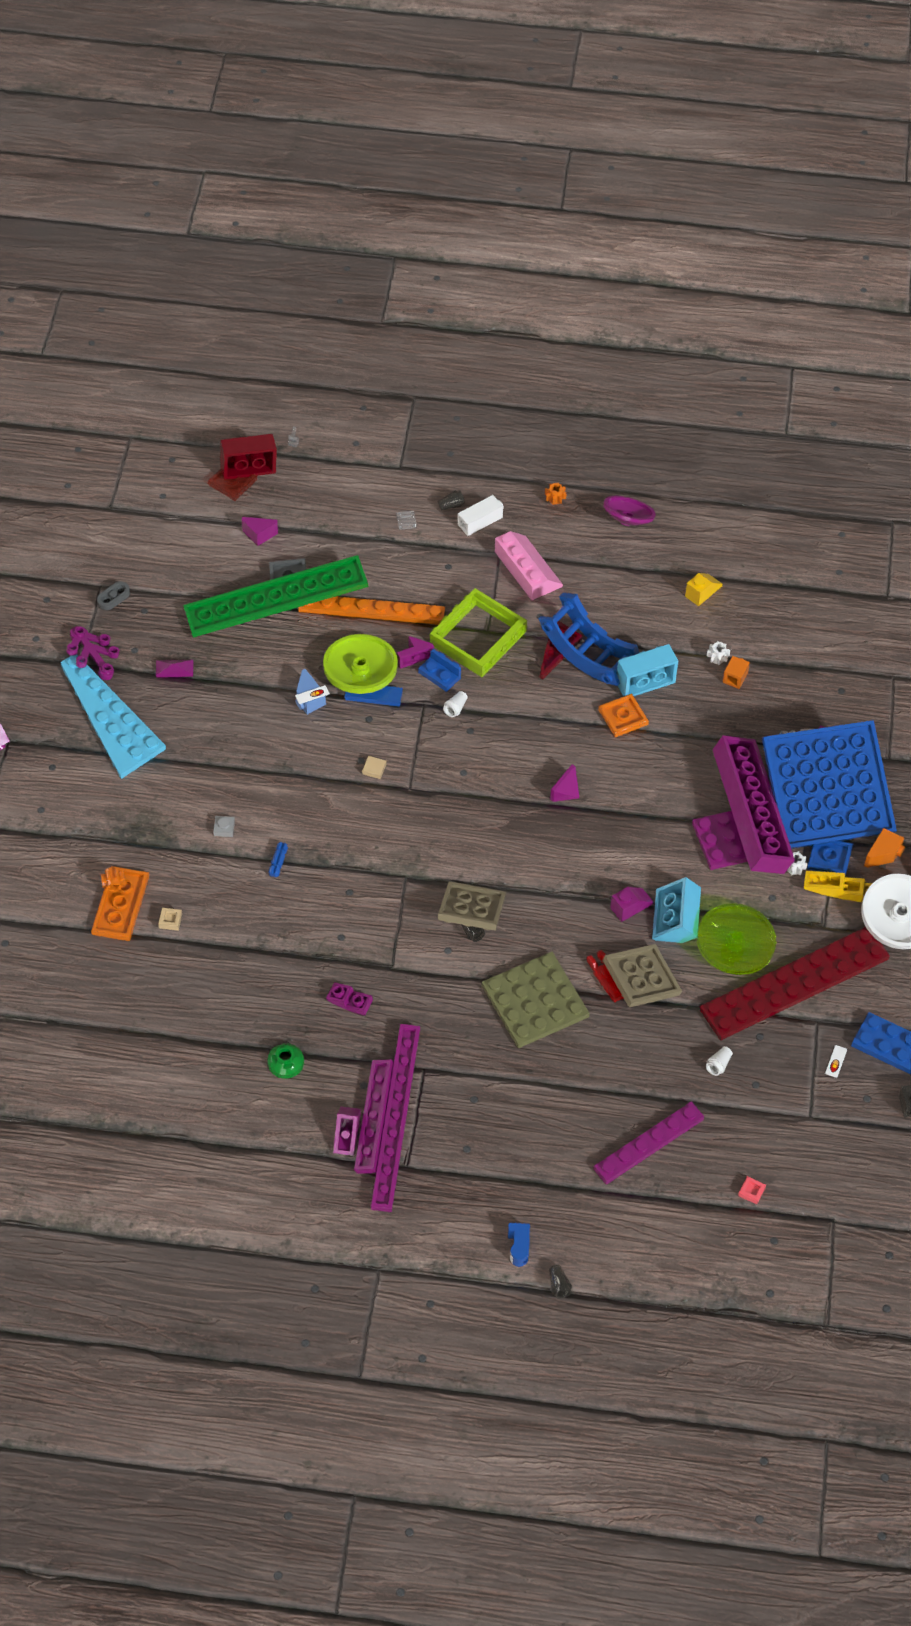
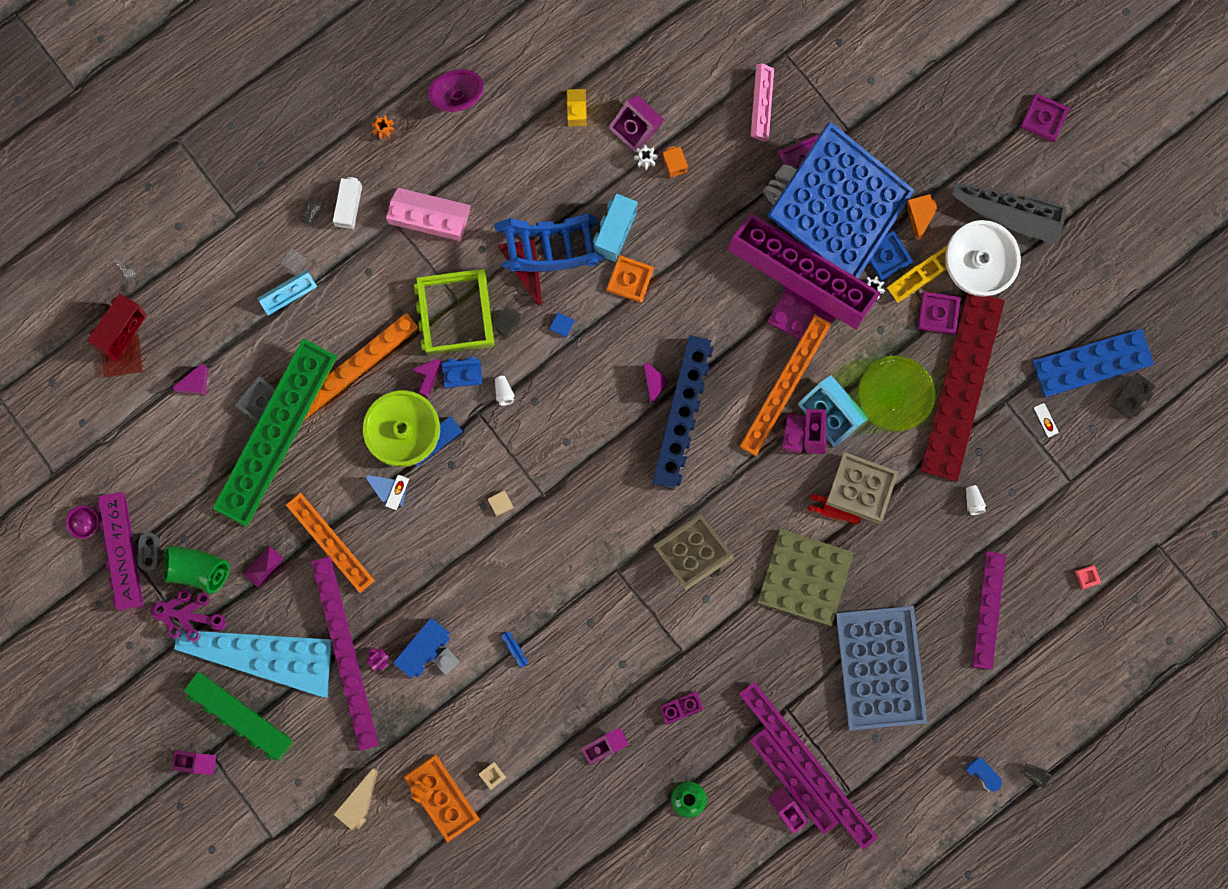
camera: 45 degrees left, 25 degrees up
none -> magenta hat [65,505,99,539]
none -> magenta brick [97,492,144,612]
none -> green brick [163,546,230,594]
none -> green brick [184,672,295,761]
none -> medium azure plate [257,269,317,315]
none -> orange plate [286,493,375,593]
none -> magenta plate [311,556,379,751]
none -> tan slope [334,768,378,830]
none -> magenta gear [366,647,390,671]
none -> blue brick [394,618,451,679]
none -> clear smoke brick [492,307,522,339]
none -> blue tile [550,312,575,338]
none -> magenta slope [581,727,629,765]
none -> magenta slope [608,95,665,152]
none -> dark blue brick [653,335,714,490]
none -> orange tile [739,314,832,456]
none -> bright pink plate [751,63,774,141]
none -> magenta slope [804,409,827,454]
none -> sand blue plate [836,606,927,731]
none -> magenta tile [917,291,961,335]

